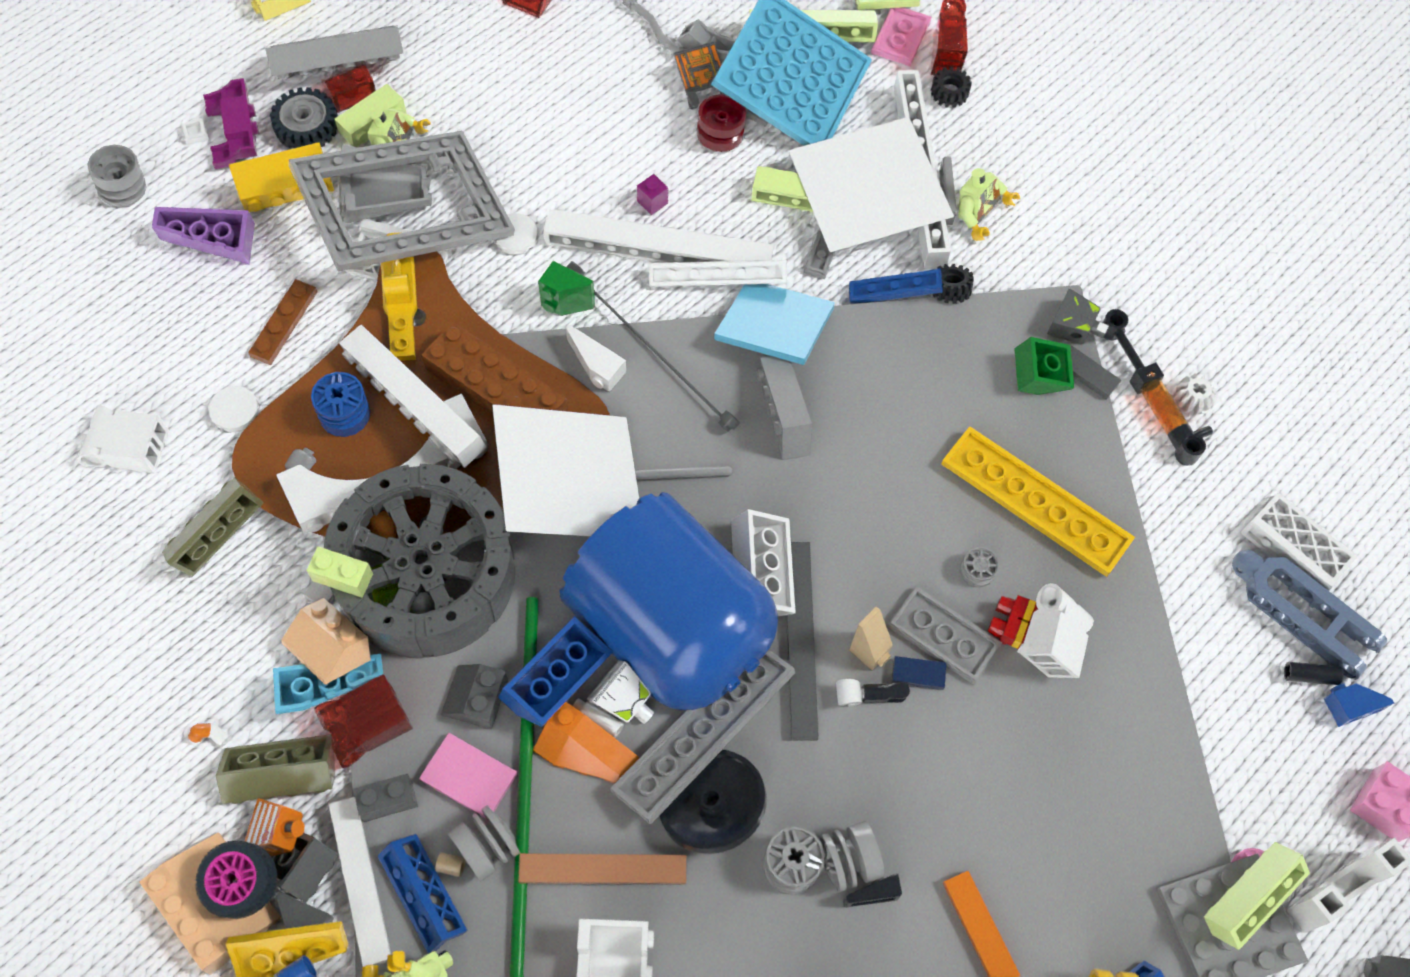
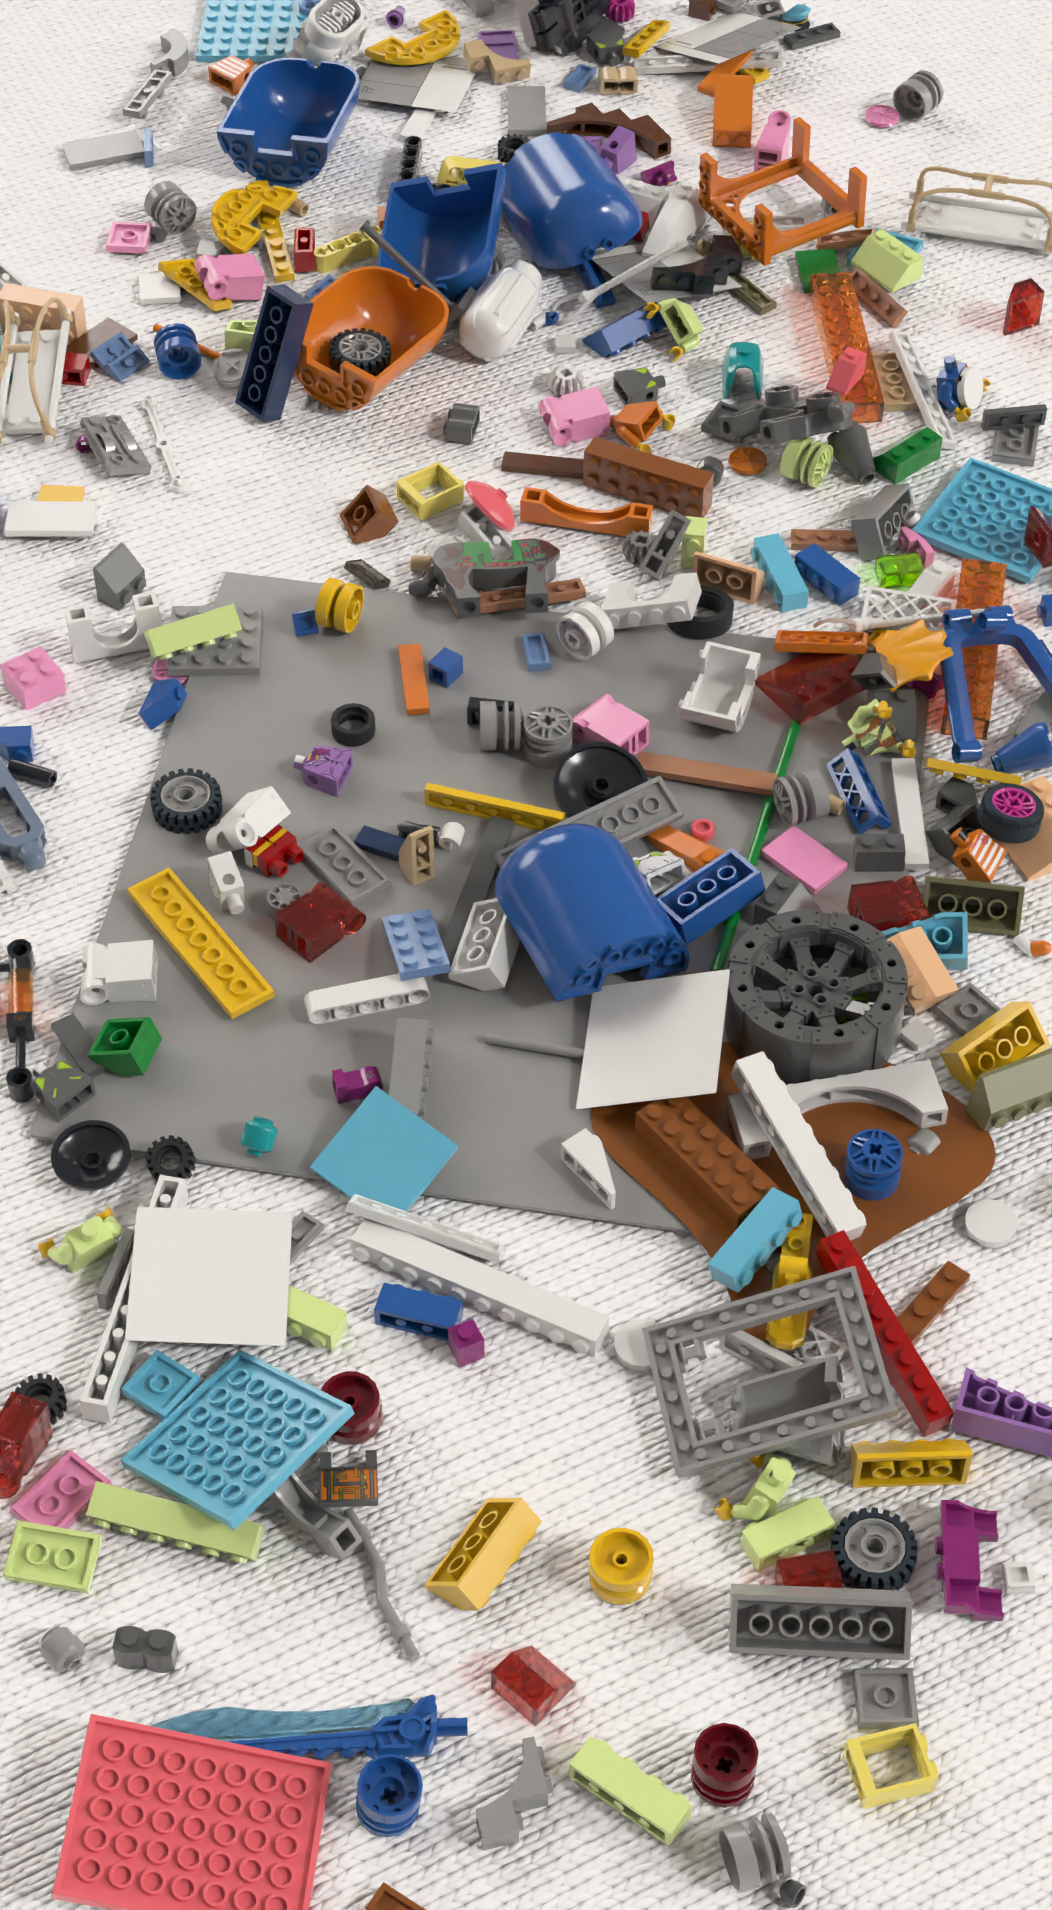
camera: 160 degrees left, 15 degrees down
yellowish green brick [306,546,373,598] -> none
green slope [538,260,595,316] -> none
dark grey piece [566,261,740,432] -> none
blue tile [849,269,943,304] -> none
none -> black dish [51,1120,131,1191]
none -> white piece [80,940,158,1005]
none -> medium azure plate [121,1350,201,1420]
none -> blue slope [138,678,187,730]
none -> wheel [150,768,222,834]
none -> white torso [207,851,245,914]
none -> teal head [240,1116,278,1157]
none -> clear red piece [275,881,366,963]
none -> medium lavender torso [294,745,353,797]
none -> white beam [304,973,430,1024]
none -> black tyre [331,703,376,747]
none -> magenta leg [332,1066,384,1104]
none -> blue brick [374,1283,463,1341]
none -> medium blue plate [382,909,451,981]
none -> yellow plate [424,782,565,831]
none -> yellow slope [424,1497,542,1611]
none -> blue brick [428,647,463,688]
none -> bright pink piece [572,693,650,756]
none -> yellow wheel [588,1527,654,1605]
none -> coral tile [691,819,715,842]
none -> medium azure brick [708,1187,803,1293]
none -> red brick [816,1230,954,1437]
none -> light grey tile [852,1668,919,1730]
none -> light grey tile [933,983,1001,1037]
none -> yellow slope [940,1001,1050,1093]

